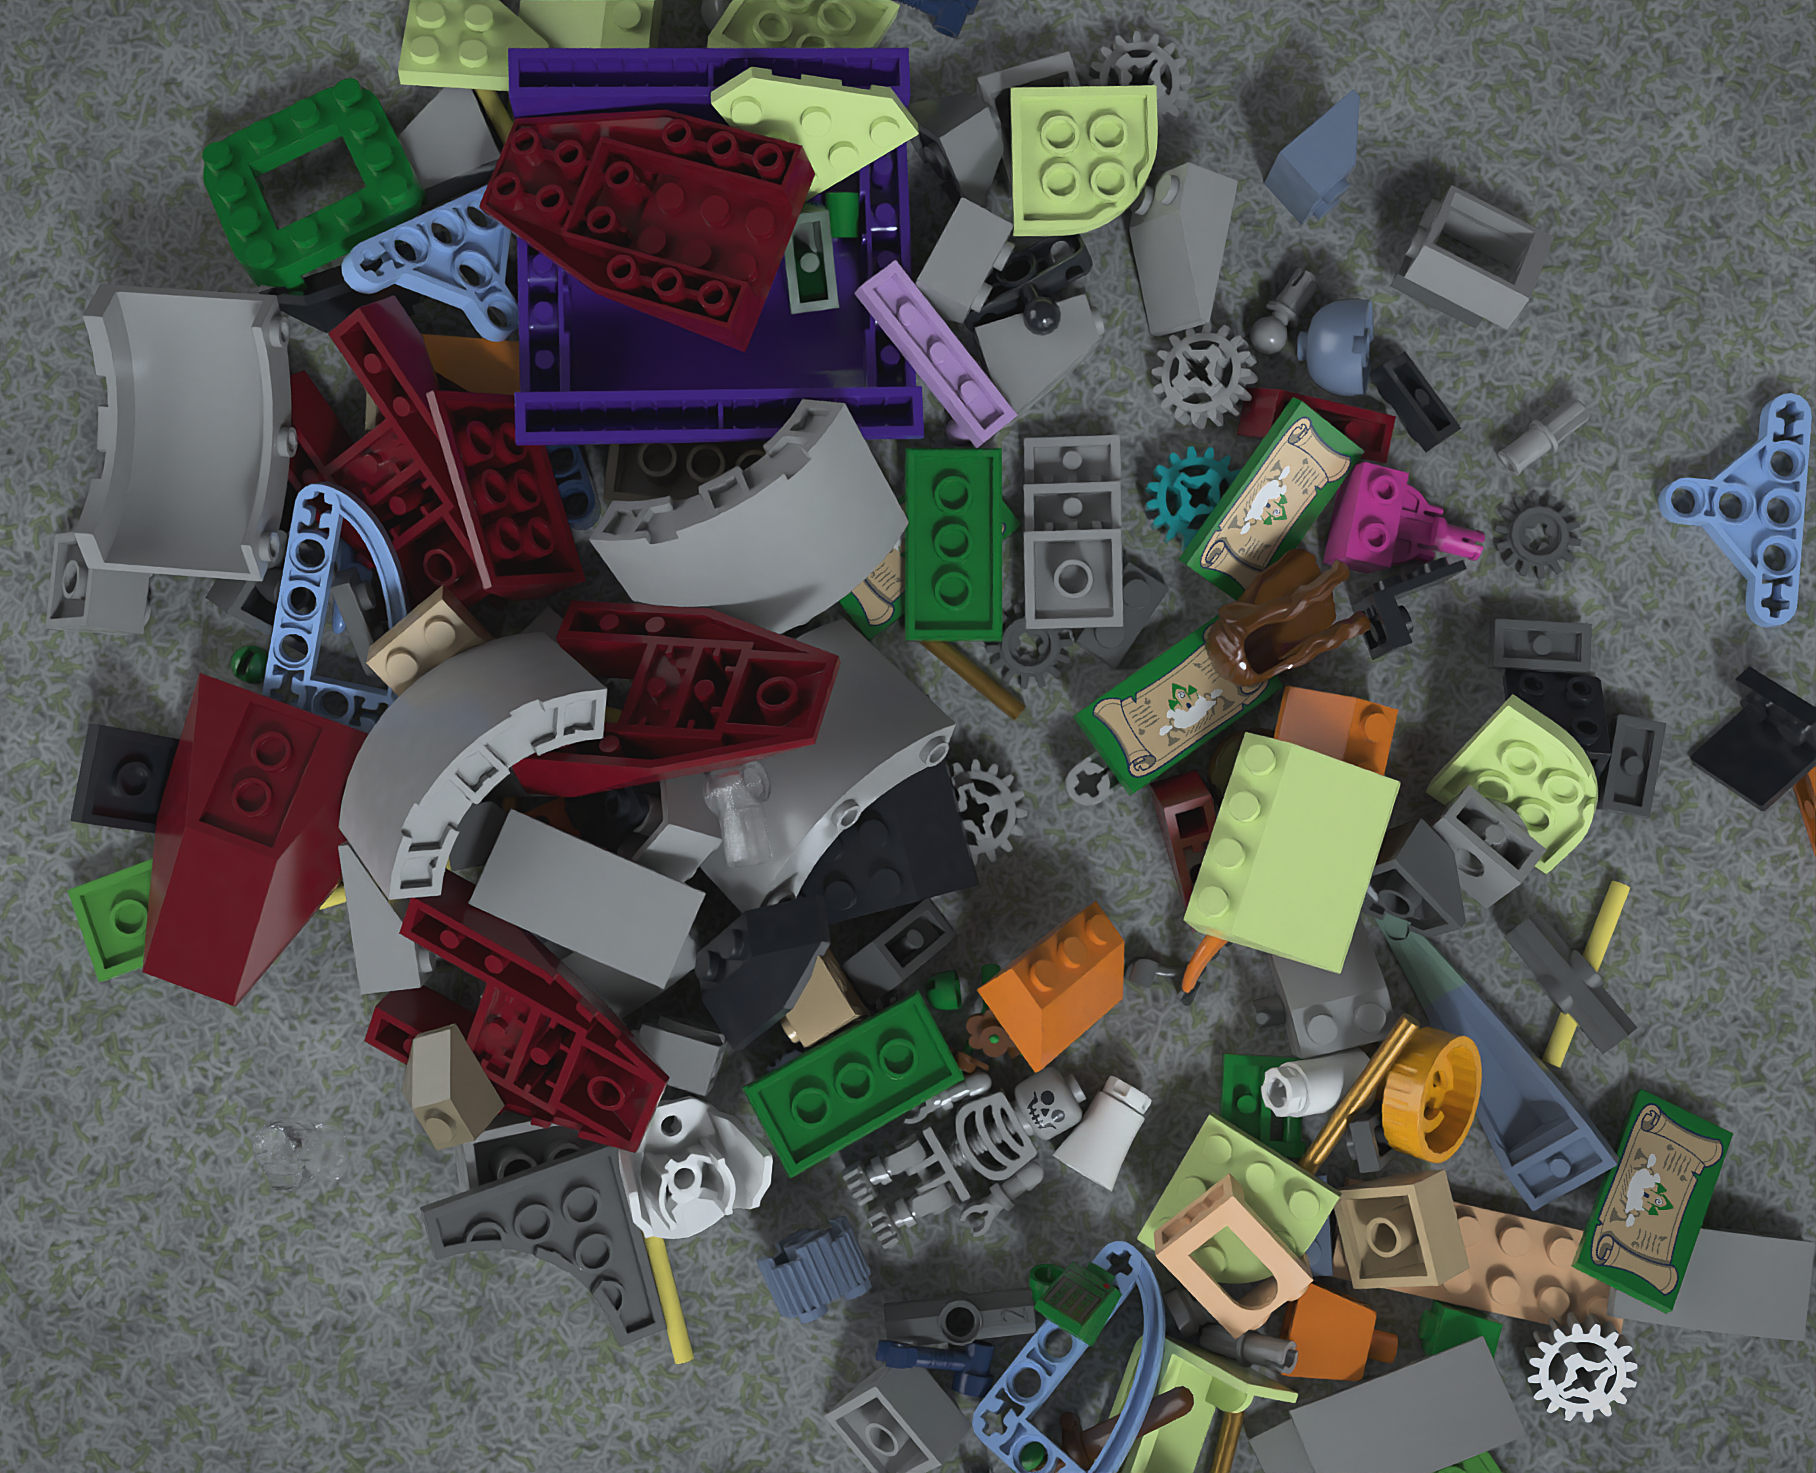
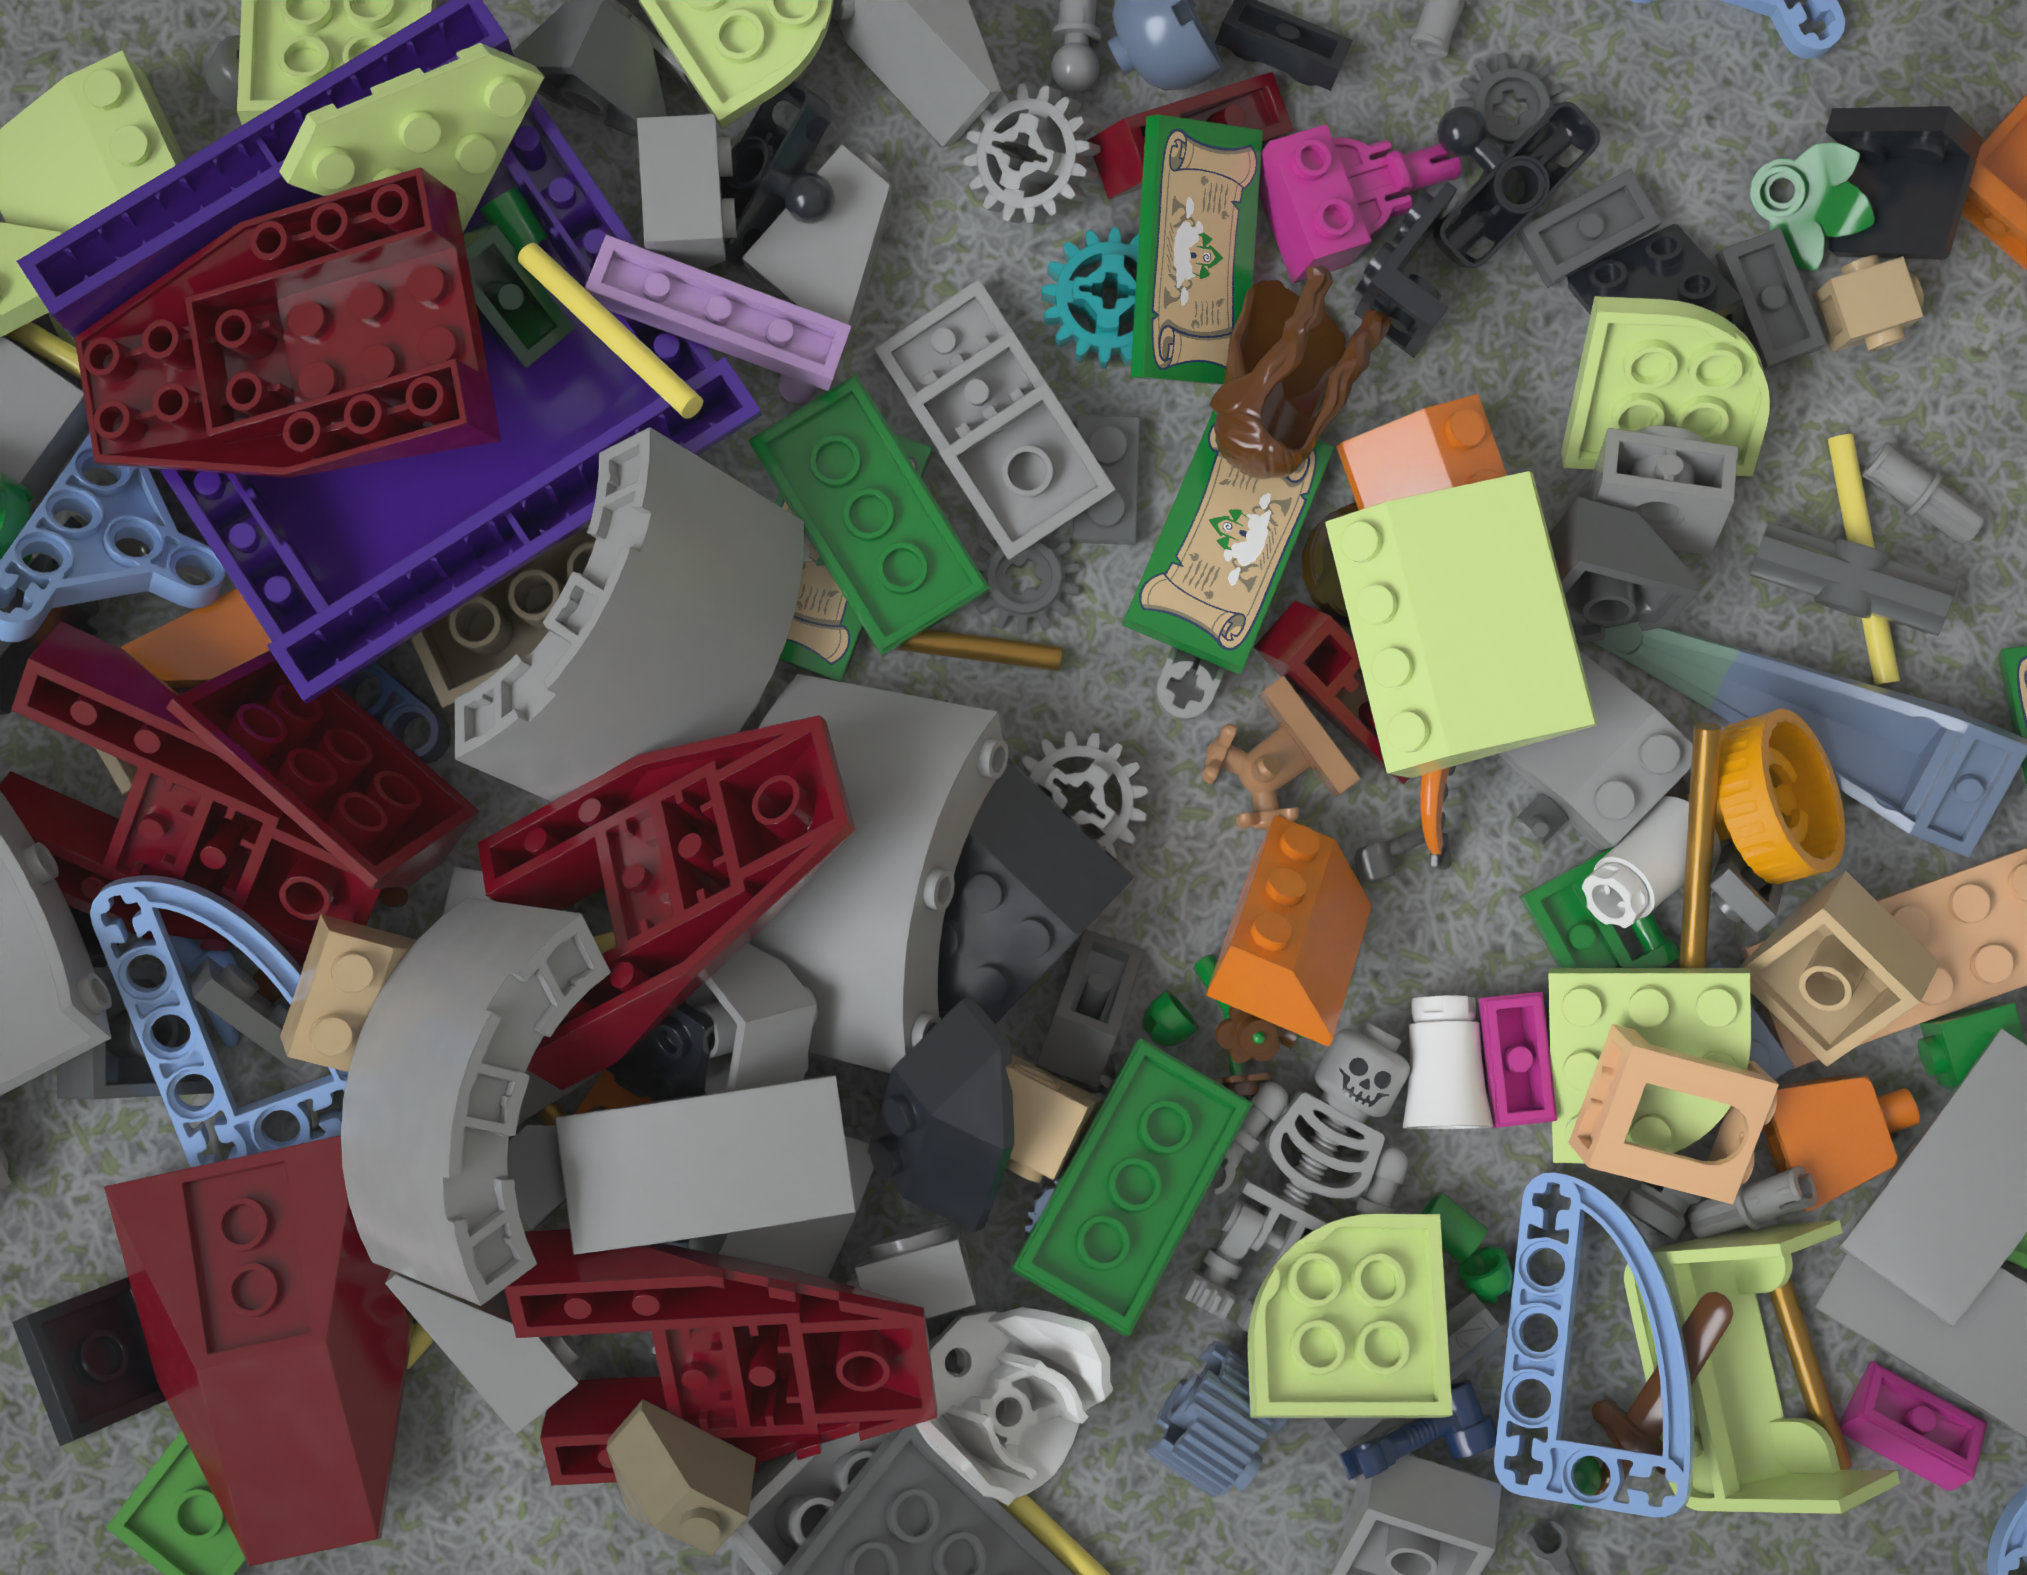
camera: 30 degrees left, 0 degrees up
green hinge [230,645,269,684] -> none
clear piece [702,760,773,868] -> none
green slope [1034,1262,1122,1347] -> none
none -> light yellow bar [518,243,703,419]
none -> medium nougat piece [1202,676,1361,831]
none -> yellowish green plate [1248,1214,1453,1418]
none -> green hinge [1420,1191,1488,1263]
none -> black piece [1433,101,1601,268]
none -> dark pink slope [1478,992,1557,1128]
none -> plate [1750,142,1875,271]
none -> tan brick [1813,255,1924,353]
none -> light grey axle [1861,442,1985,544]

